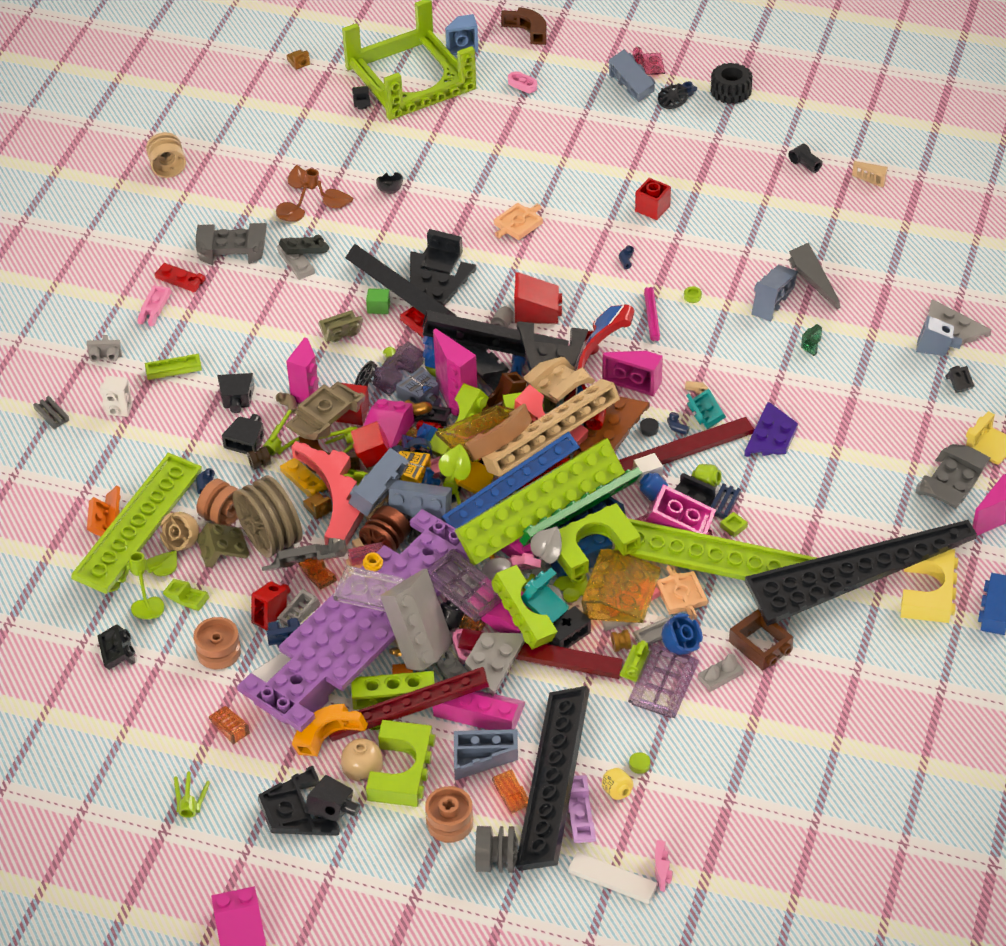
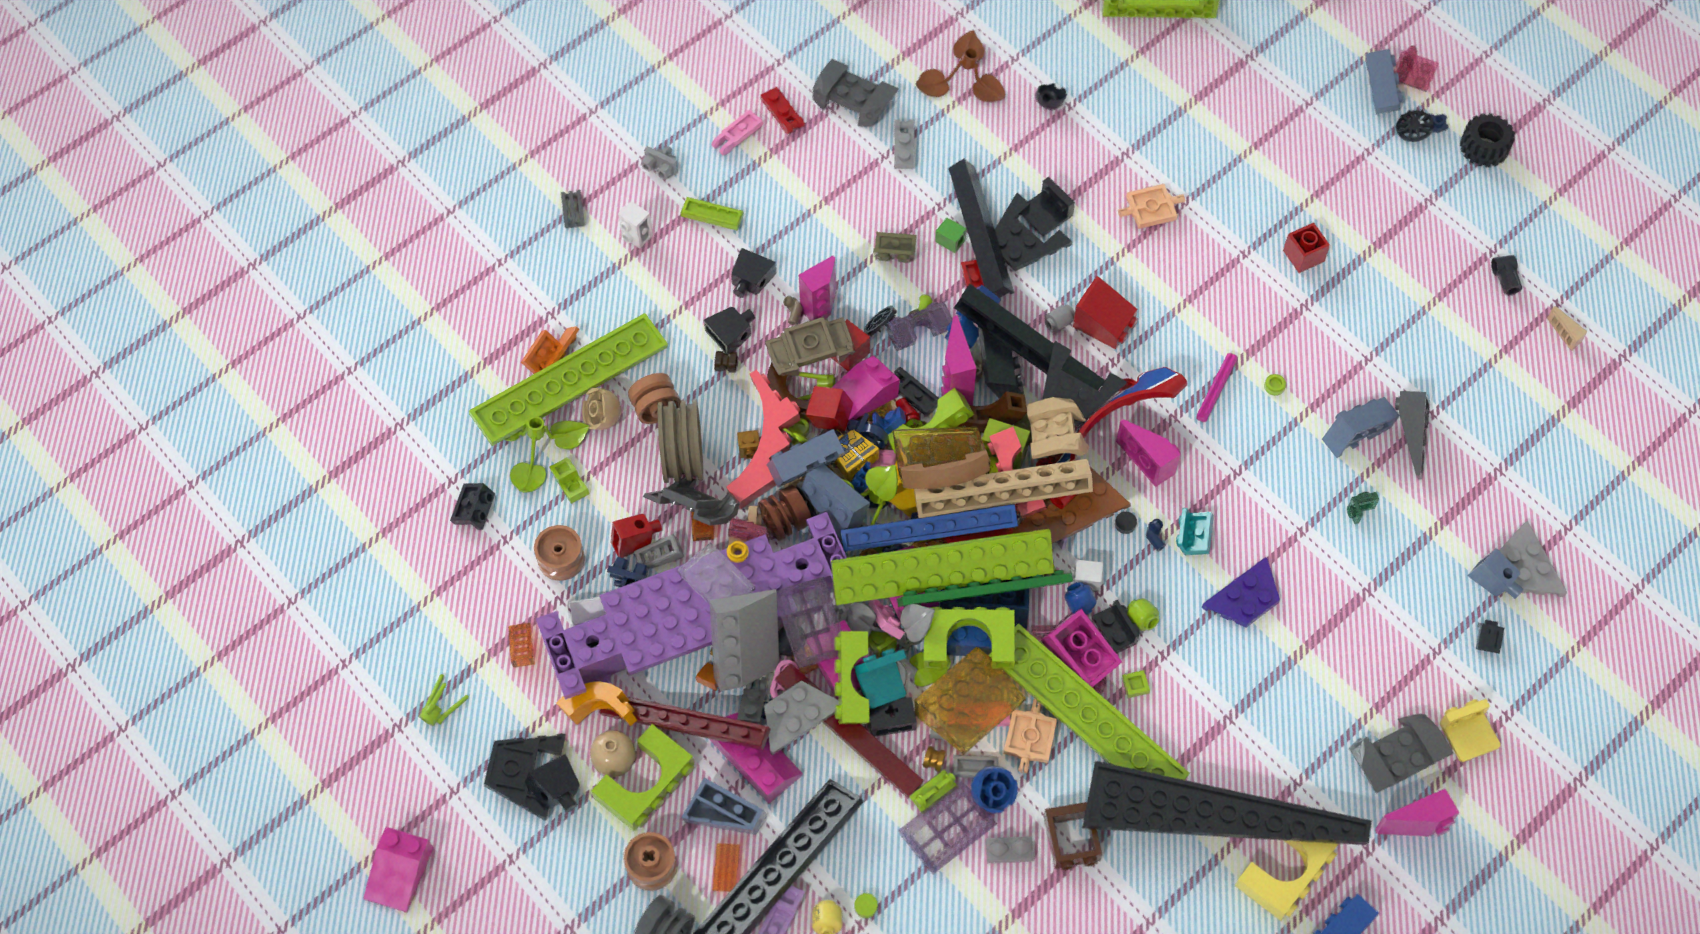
camera: 30 degrees right, 15 degrees up
dark blue arm [196,468,215,494] -> none
olive bracket [197,523,249,568] -> none
lime plant [263,410,299,456] -> none
pearl dark grey plate [279,234,330,255] -> none
yellow plate [280,458,327,497] -> none
lime brick [351,671,435,710] -> none
sand blue torso [396,367,441,406] -> none
pearl gold arm [405,399,432,416] -> none
bright pink plate [508,72,537,93] -> none
blue pin [510,354,526,376] -> none
dark blue arm [618,245,634,269] -> none
dark red tile [619,417,755,471] -> none
tan arm [685,381,709,395] -> none
dark blue tile [710,483,741,519] -> none

